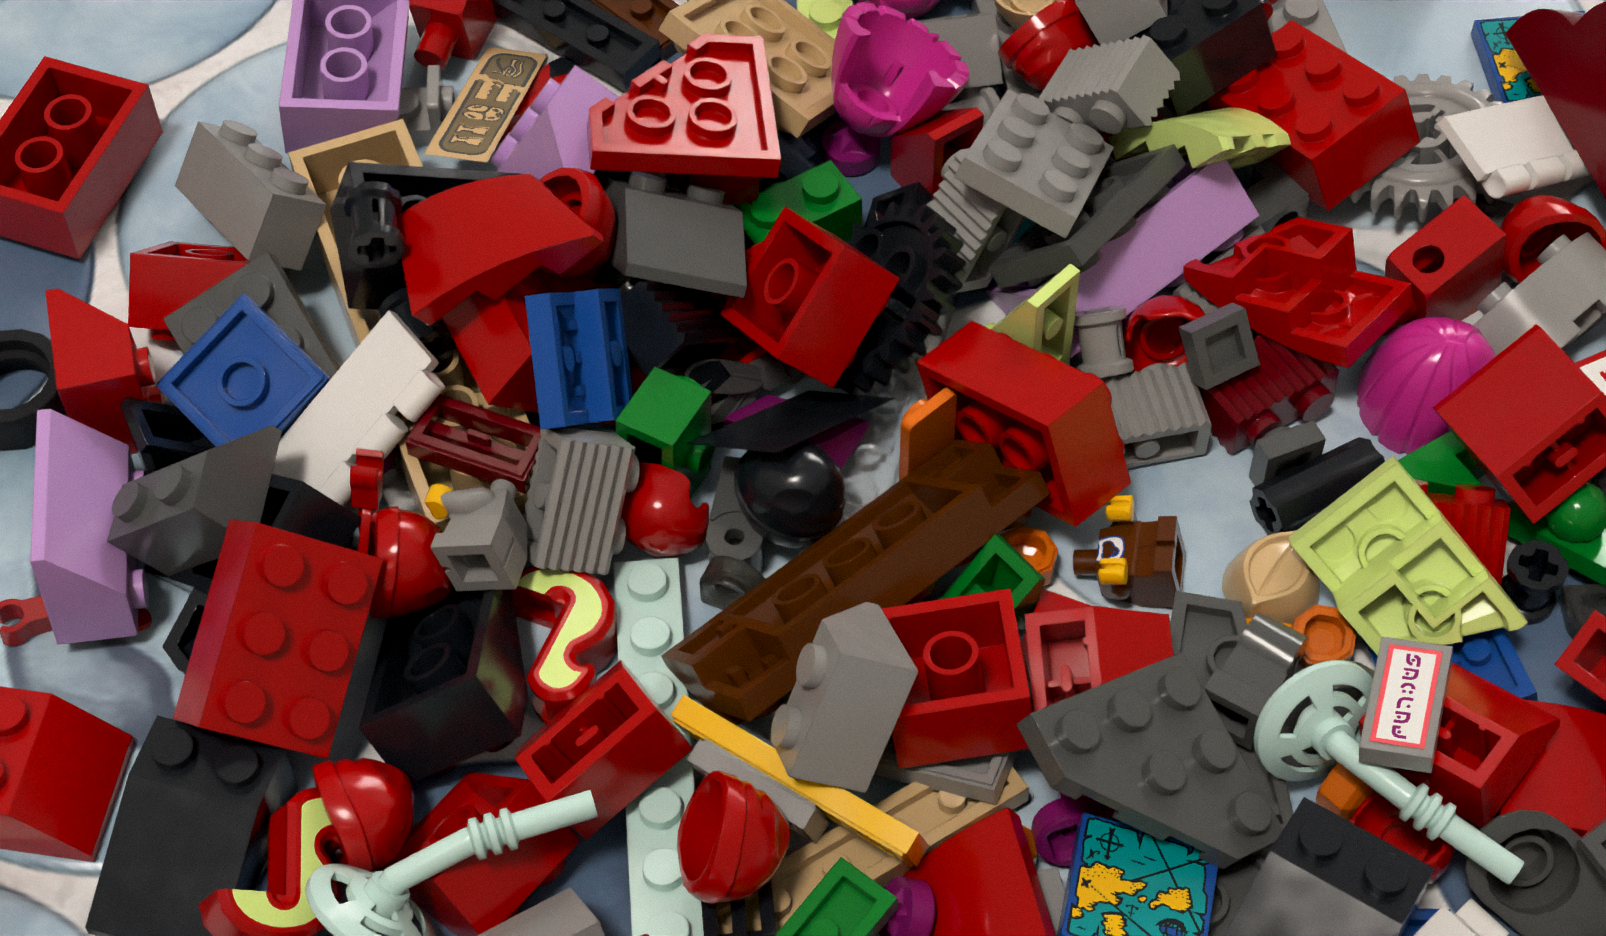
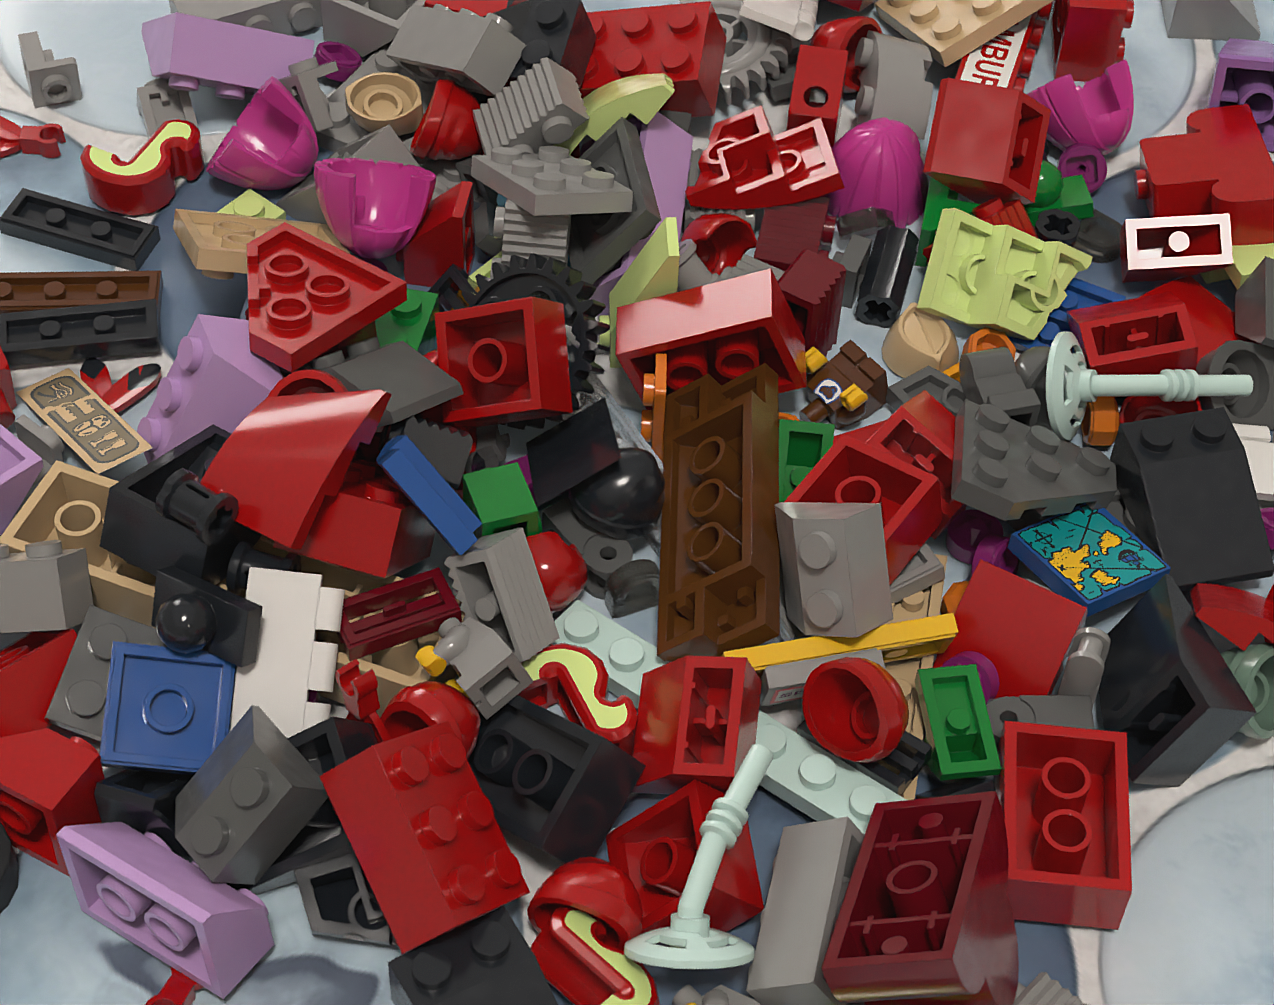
camera: 50 degrees left, 5 degrees down
dark grey plate [1178,302,1260,390] -> none
tile [1359,637,1453,773] -> none
none -> black tile [151,566,263,668]
none -> dark red brick [777,249,846,377]
none -> clear smoke tile [836,207,895,240]

